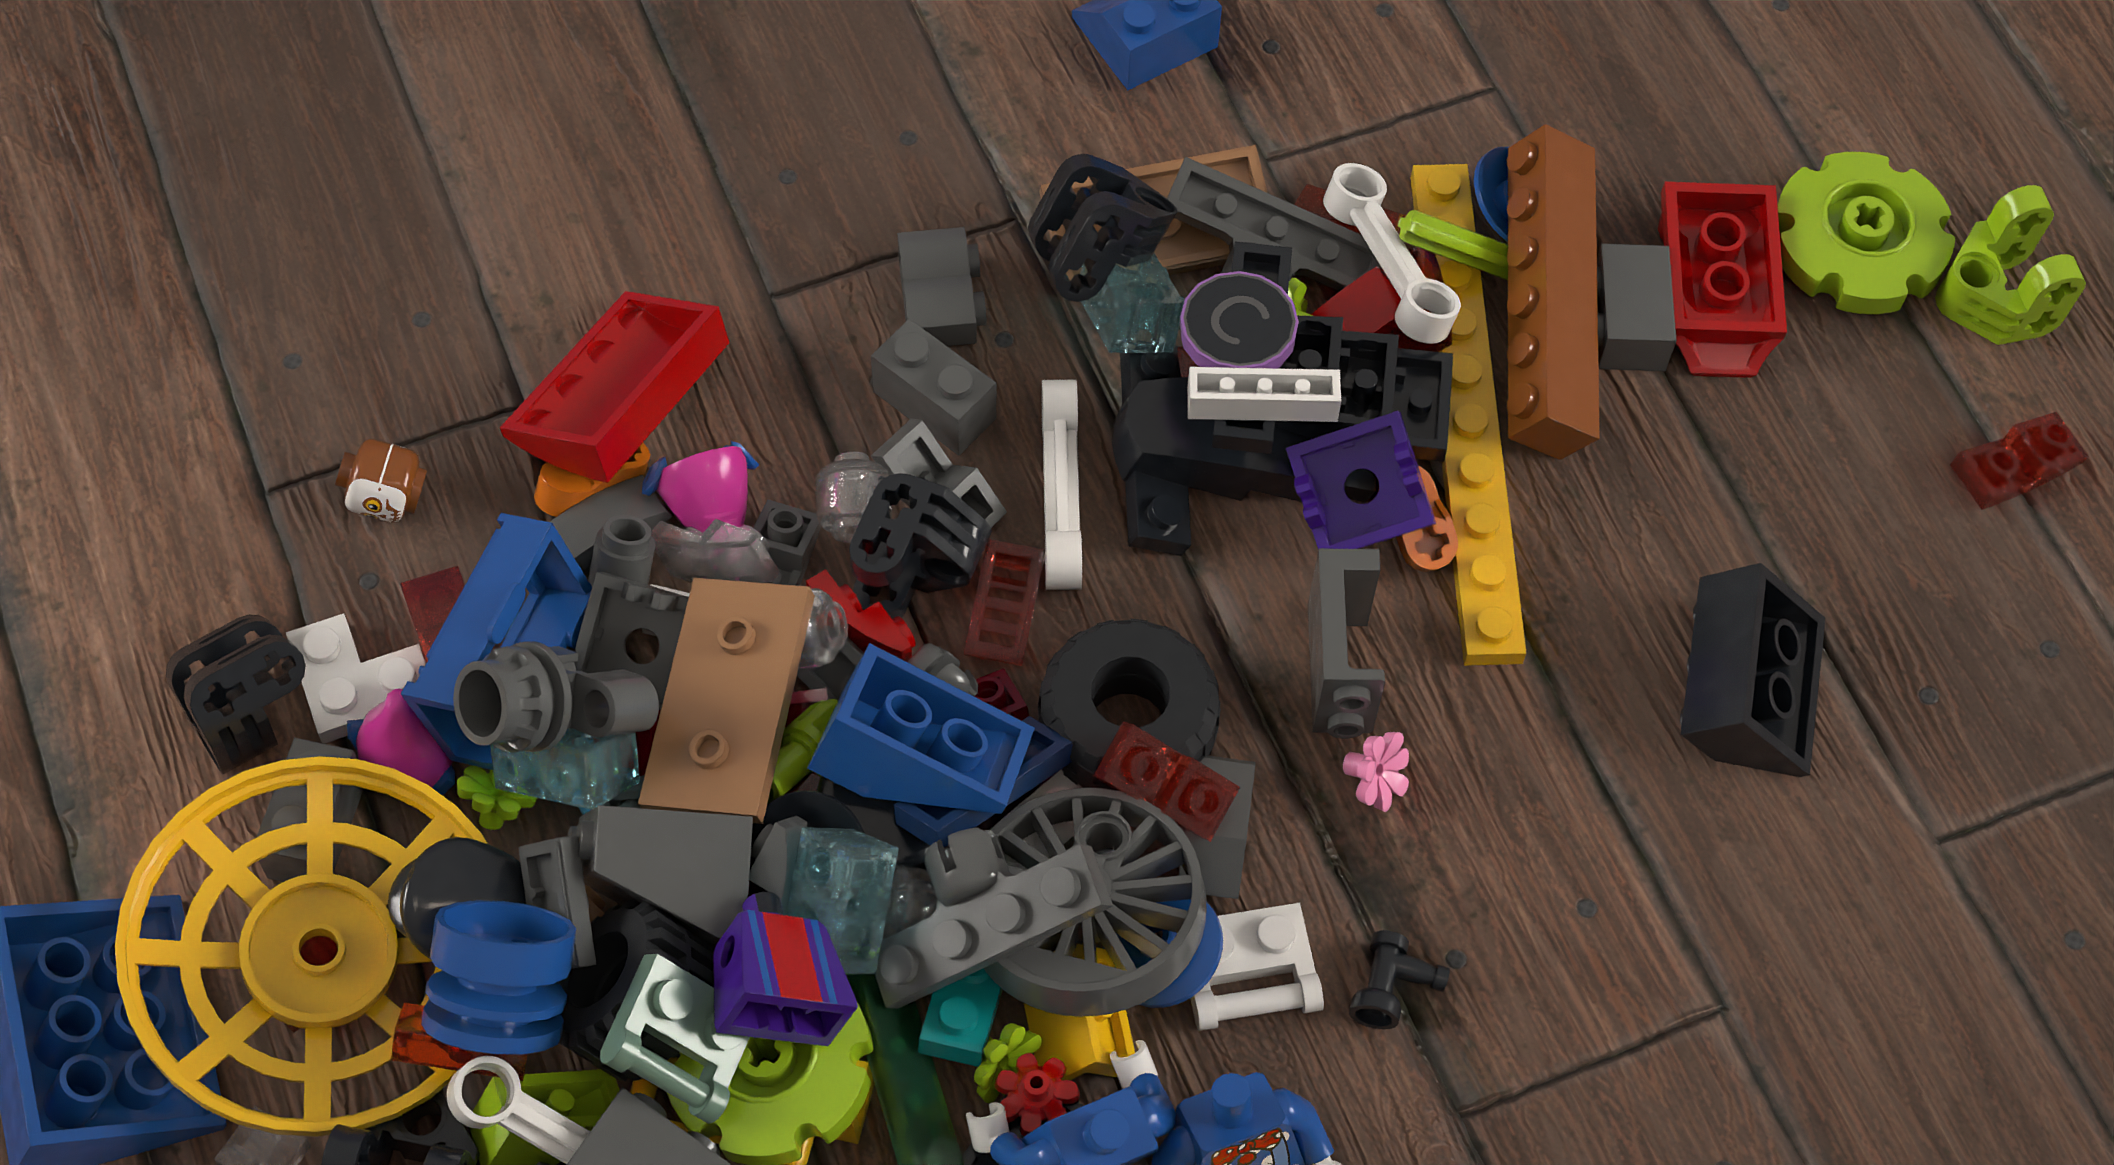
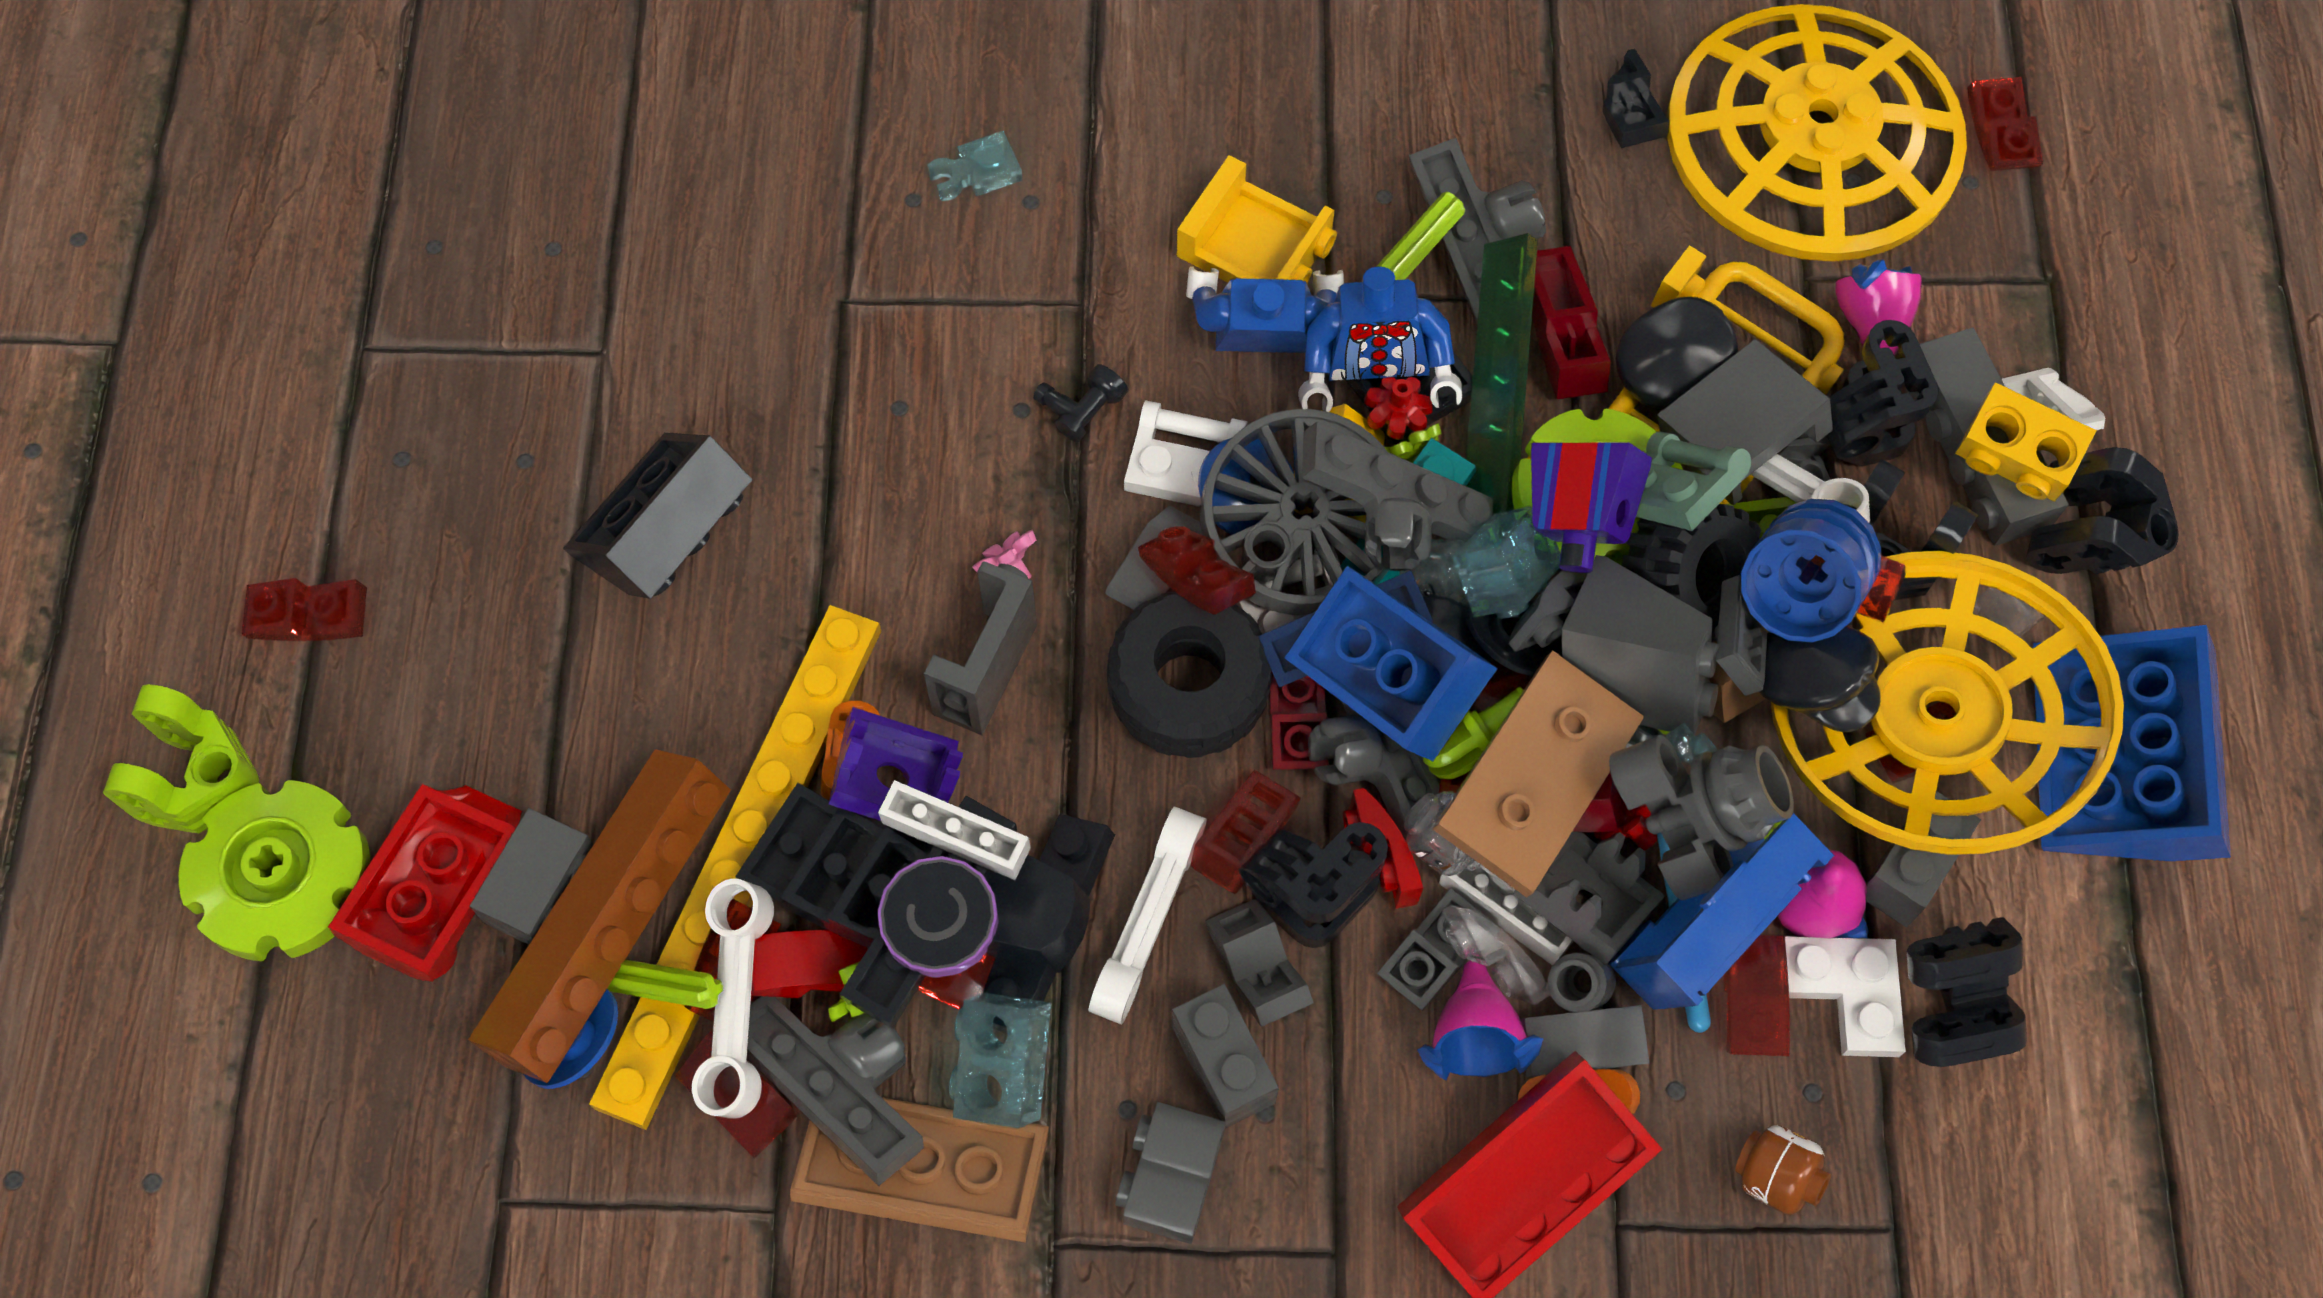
camera: 155 degrees left, 5 degrees up
clear head [815,452,893,543] -> none
black piece [1028,154,1178,302] -> none

